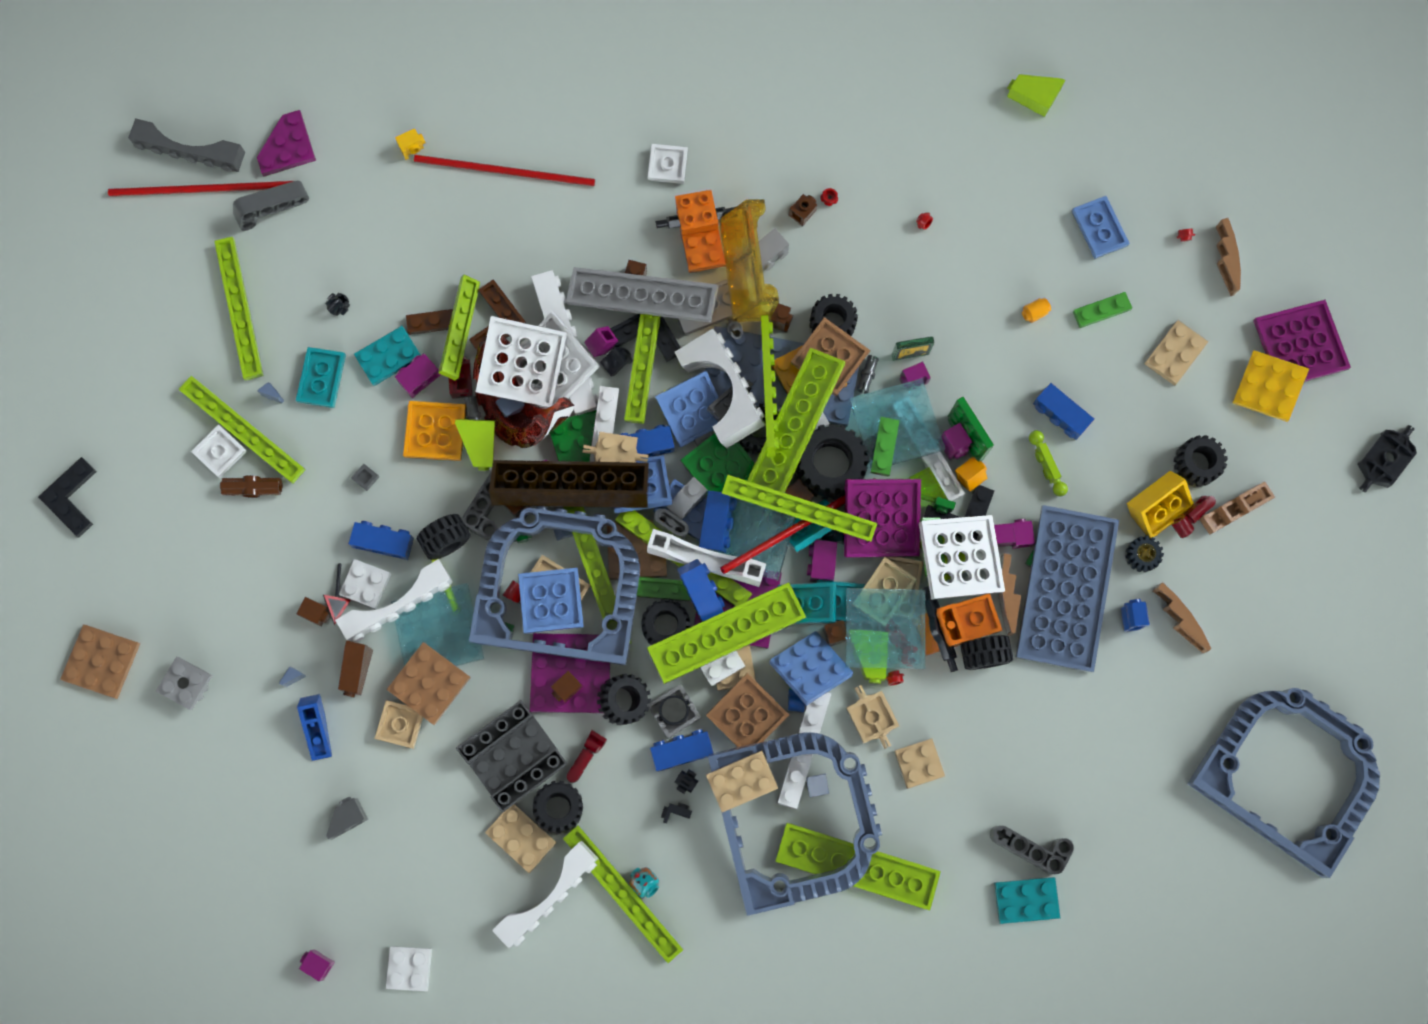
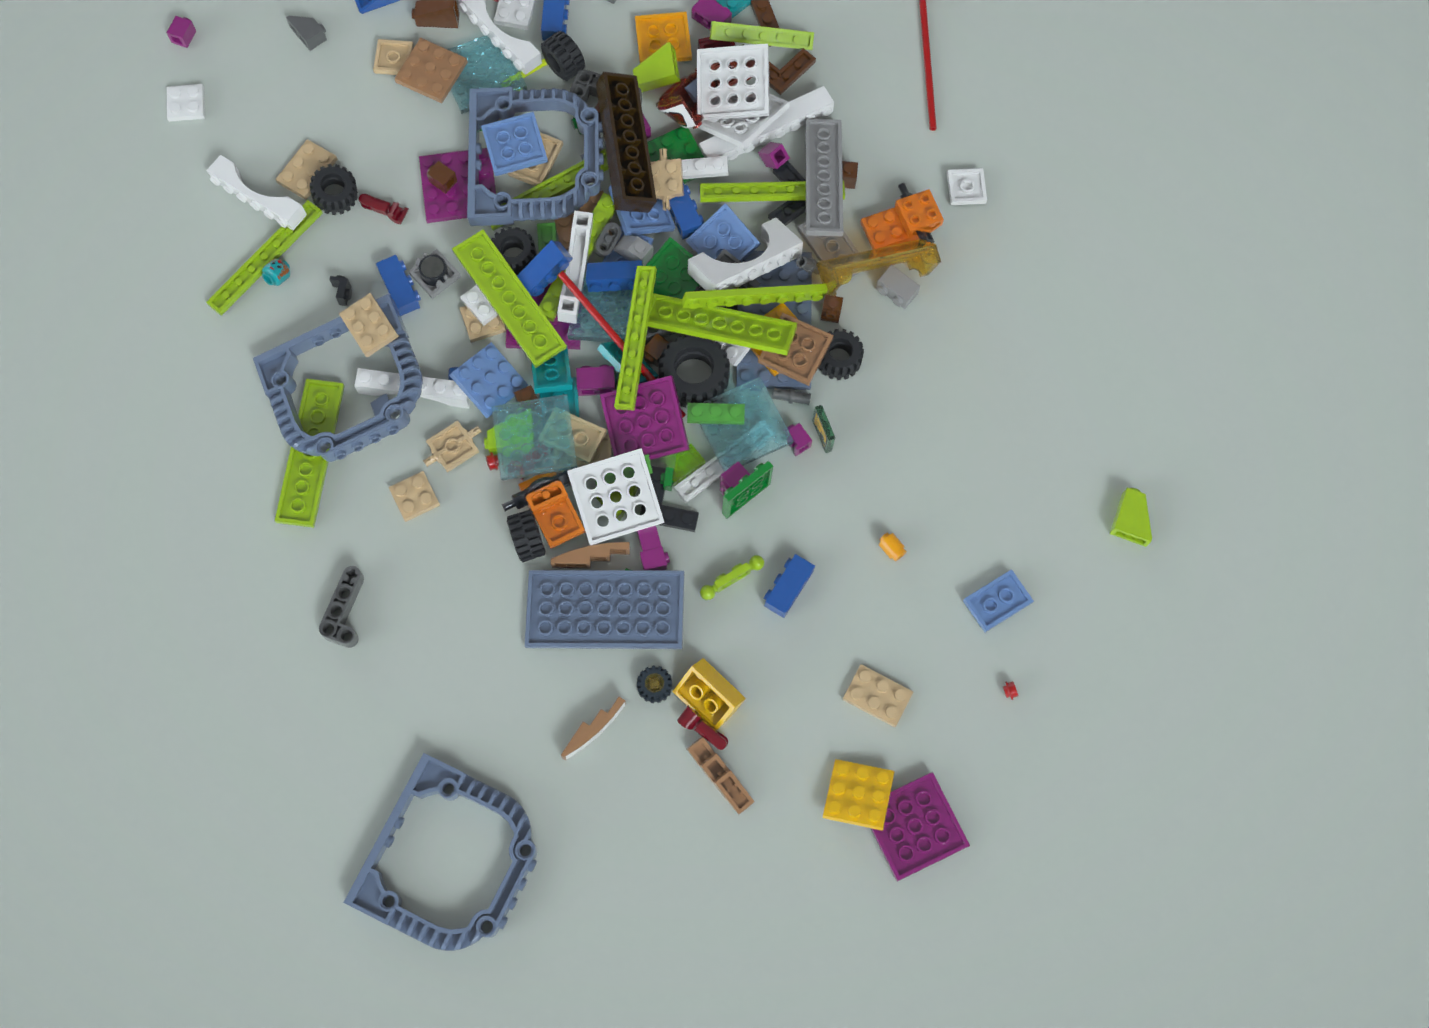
camera: 80 degrees right, 5 degrees down
dark grey slope [456,700,567,813] -> none
dark grey pin [464,396,481,420] -> none
black tyre [597,674,651,725] -> none
black bracket [600,347,633,377] -> none
black gear [674,769,699,794] -> none
medium nougat plate [706,673,789,747] -> none
reddish brown brick [789,194,817,226] -> none
red plate [820,188,838,206] -> none
red plate [916,212,933,230] -> none
light orange brick [955,457,988,492] -> none
teal plate [994,877,1061,924] -> none
bright green plate [1073,292,1133,328] -> none
blue brick [1120,599,1150,632] -> none
black tyre [1173,435,1228,487] -> none
medium nougat slope [1216,218,1241,296] -> none
black plate [1357,425,1417,493] -> none

